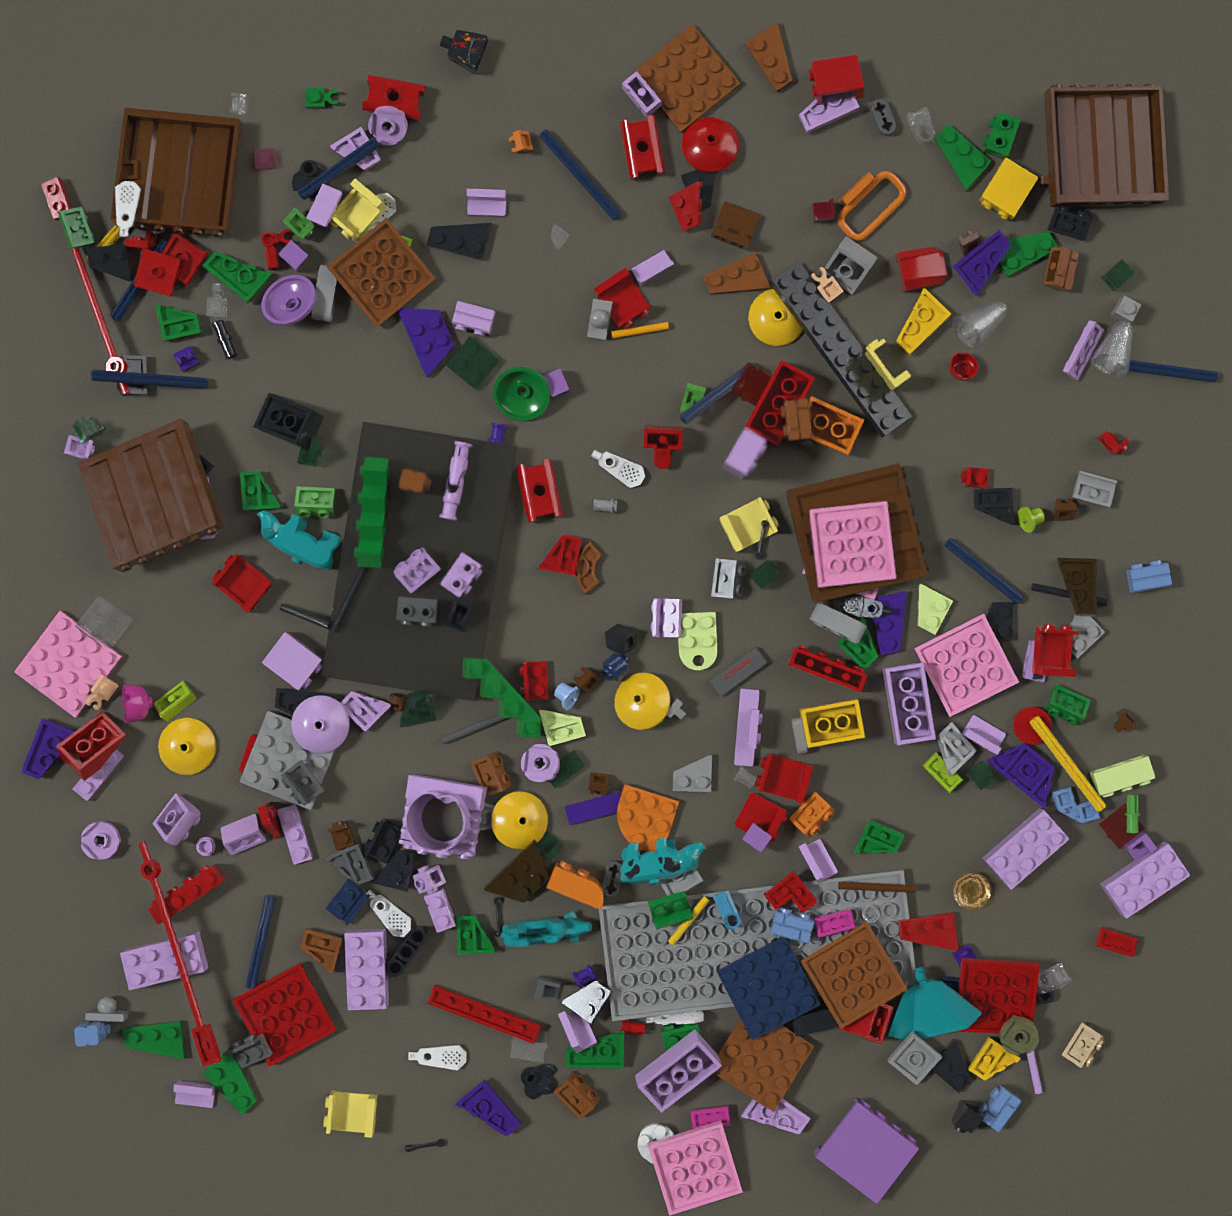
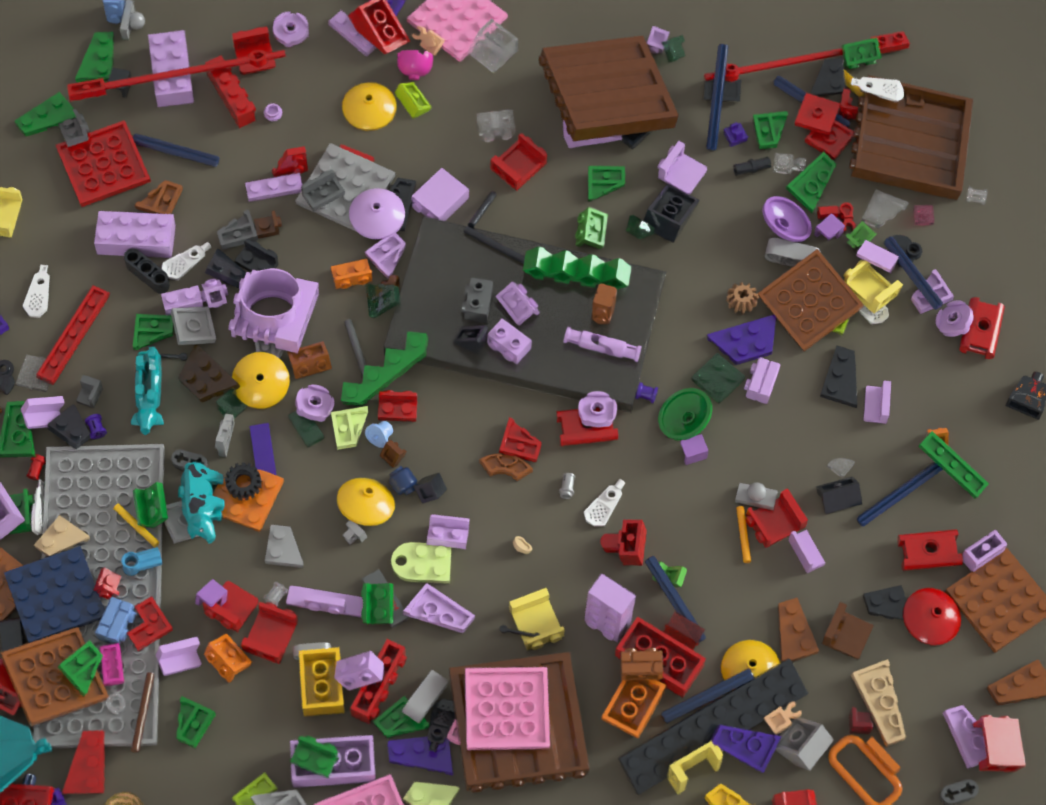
camera: 90 degrees right, 25 degrees down
lavender brick [152,793,201,846] -> none
lavender panel [173,1080,216,1108] -> none
lavender panel [221,814,266,855] -> none
teal animal [257,510,341,571] -> none
green plate [305,87,339,109] -> none
dark blue plate [326,879,370,925] -> none
orange brick [547,861,604,910] -> none
reddish brown tile [588,772,610,796] -> none
red wing [669,181,702,232] -> none
bracket [711,558,745,600] -> none
clear green brick [748,560,779,589] -> none
none -> tan wing [34,515,90,557]
none -> green wing [58,640,103,697]
none -> bracket [93,568,121,599]
none -> black panel [108,68,131,98]
none -> light grey plate [171,307,216,345]
none -> light grey wing [215,414,235,457]
none -> black tyre [225,462,262,500]
none -> red bracket [232,27,276,75]
none -> green bracket [290,735,338,778]
none -> orange bracket [331,259,372,289]
none -> lavender brick [334,651,384,691]
none -> green bracket [361,583,393,625]
none -> lavender wing [403,583,475,633]
none -> clear brick [476,109,516,142]
none -> tan piece [513,536,532,554]
none -> lavender plate [578,391,617,427]
none -> lavender bracket [658,141,707,194]
none -> dark blue axle [661,669,754,723]
none -> dark purple wing [710,725,782,773]
none -> medium nougat gear [726,282,759,314]
none -> black panel [816,476,862,514]
none -> tan wing [851,659,906,747]
none -> clear wing [862,189,909,229]
none -> green plate [918,431,989,499]

